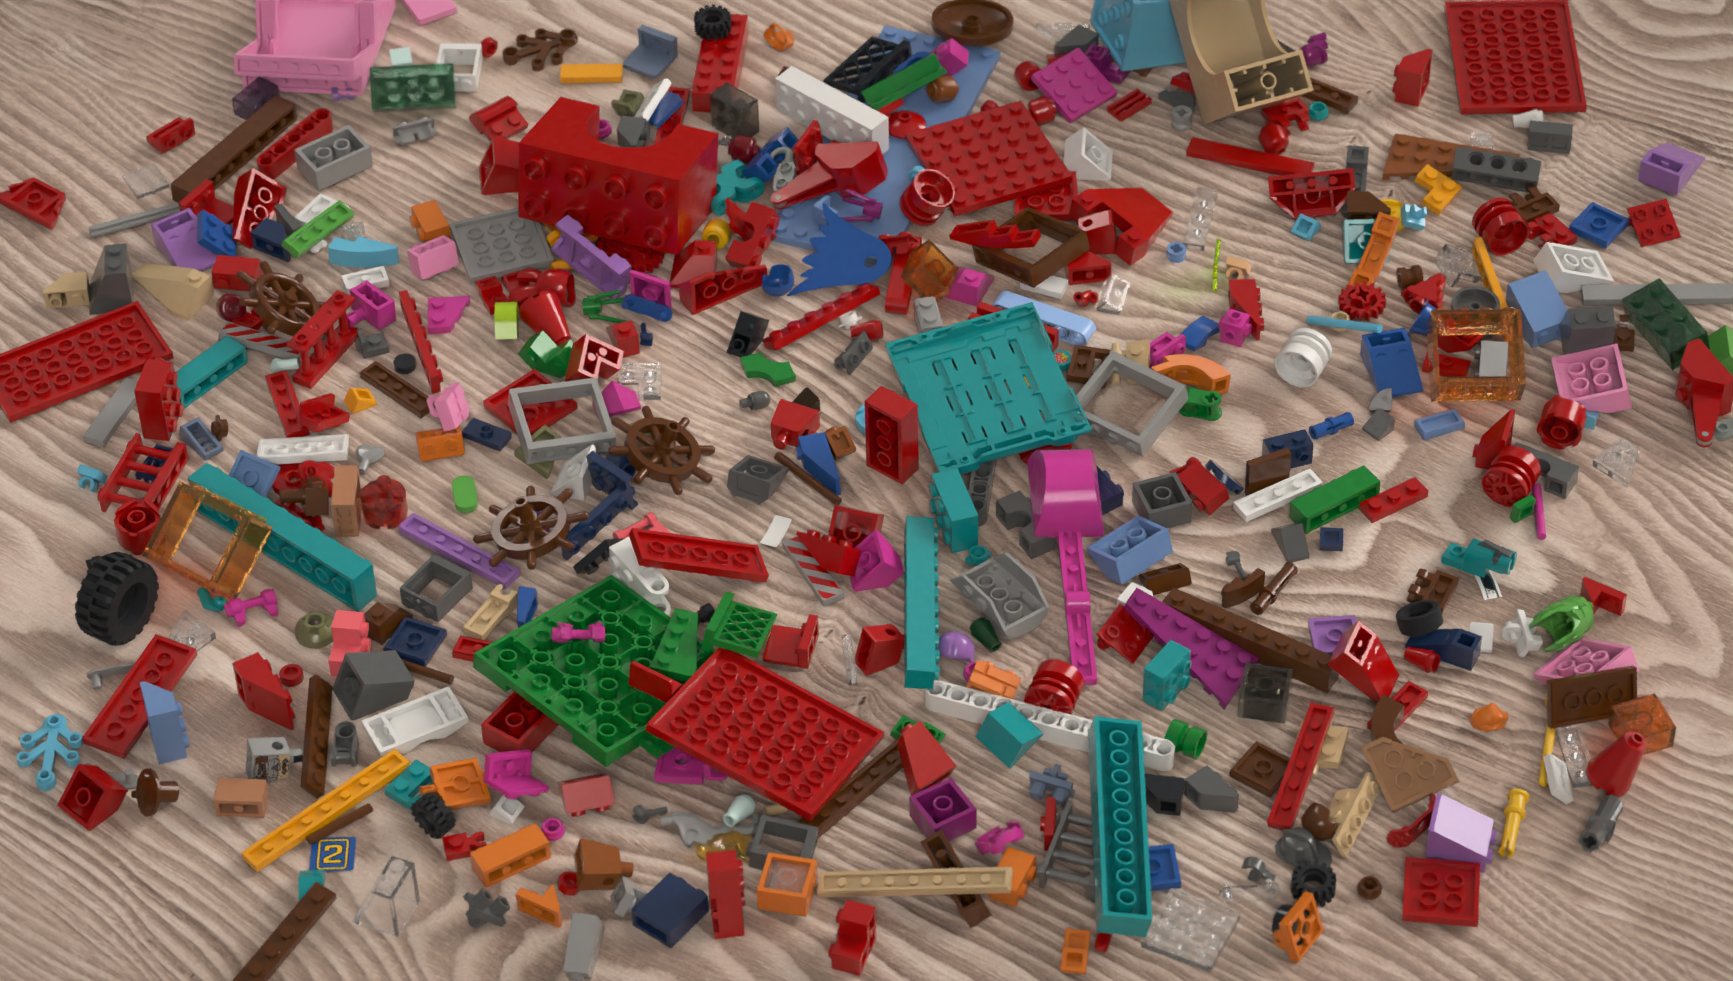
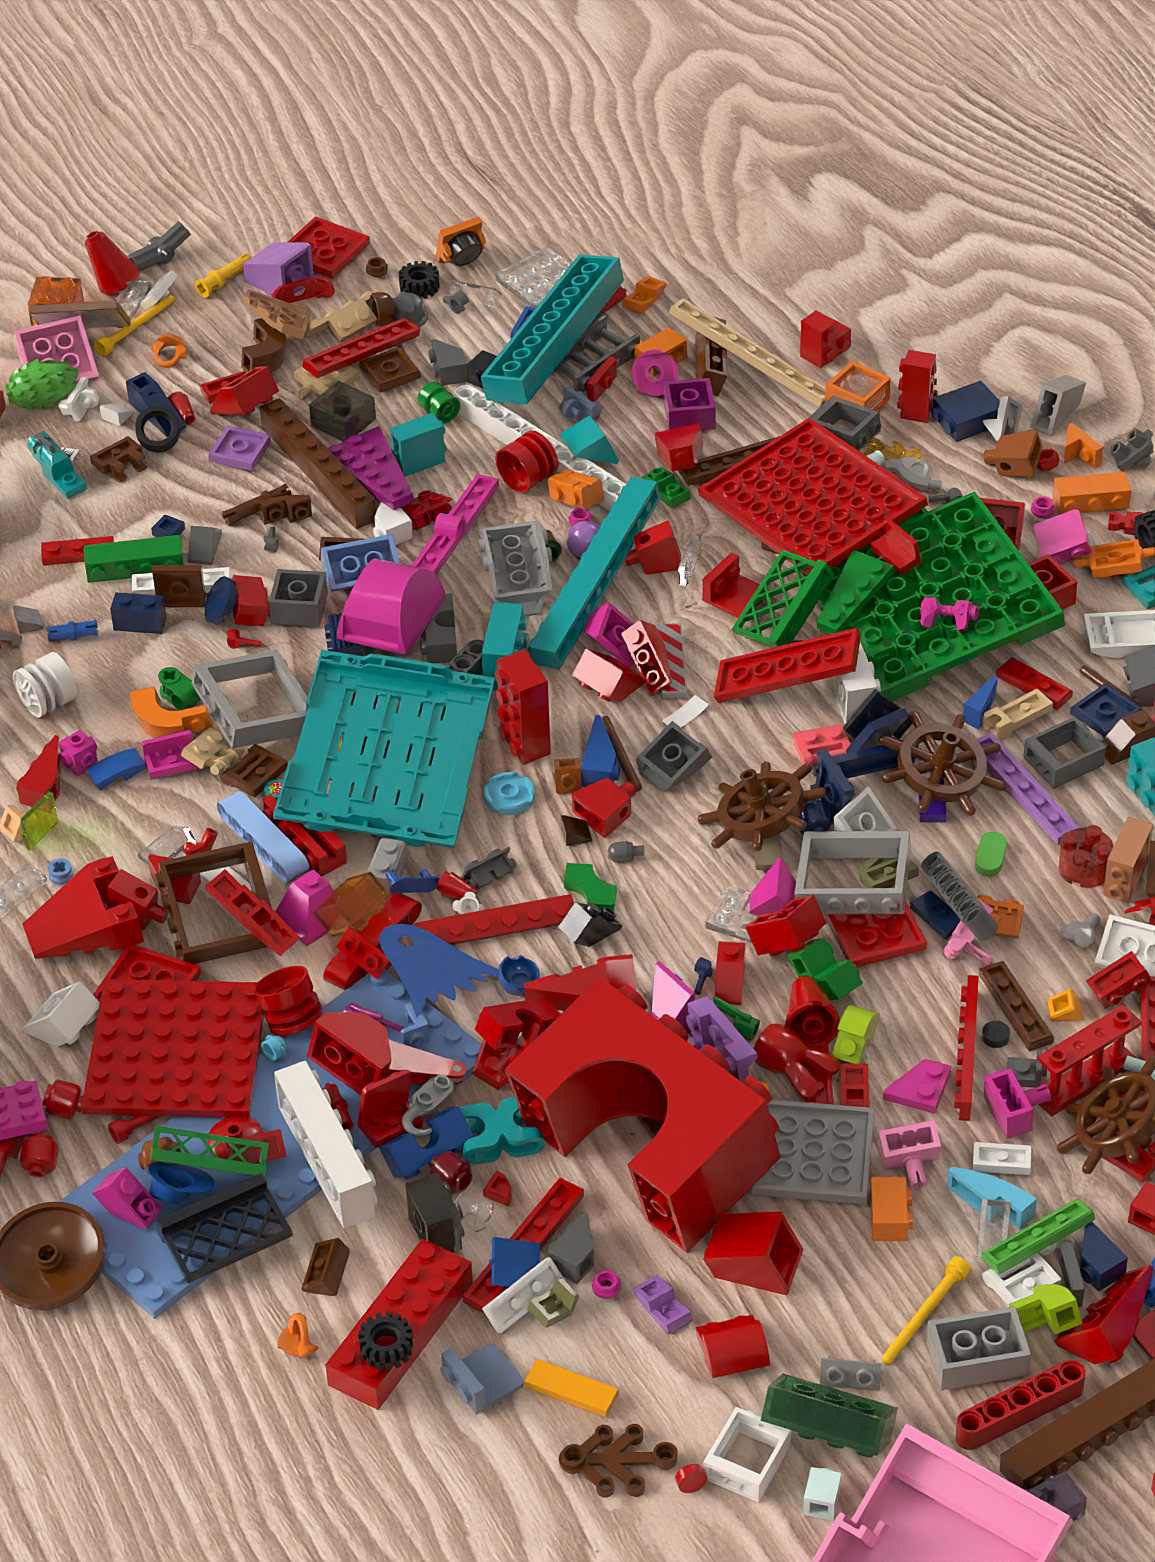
camera: 155 degrees left, 0 degrees up
none -> blue piece [385,869,440,893]
none -> dark blue tile [846,708,909,753]
none -> yellow piece [882,1256,972,1365]
none -> dark grey beam [921,851,998,941]
none -> lime brick [1009,1284,1083,1334]

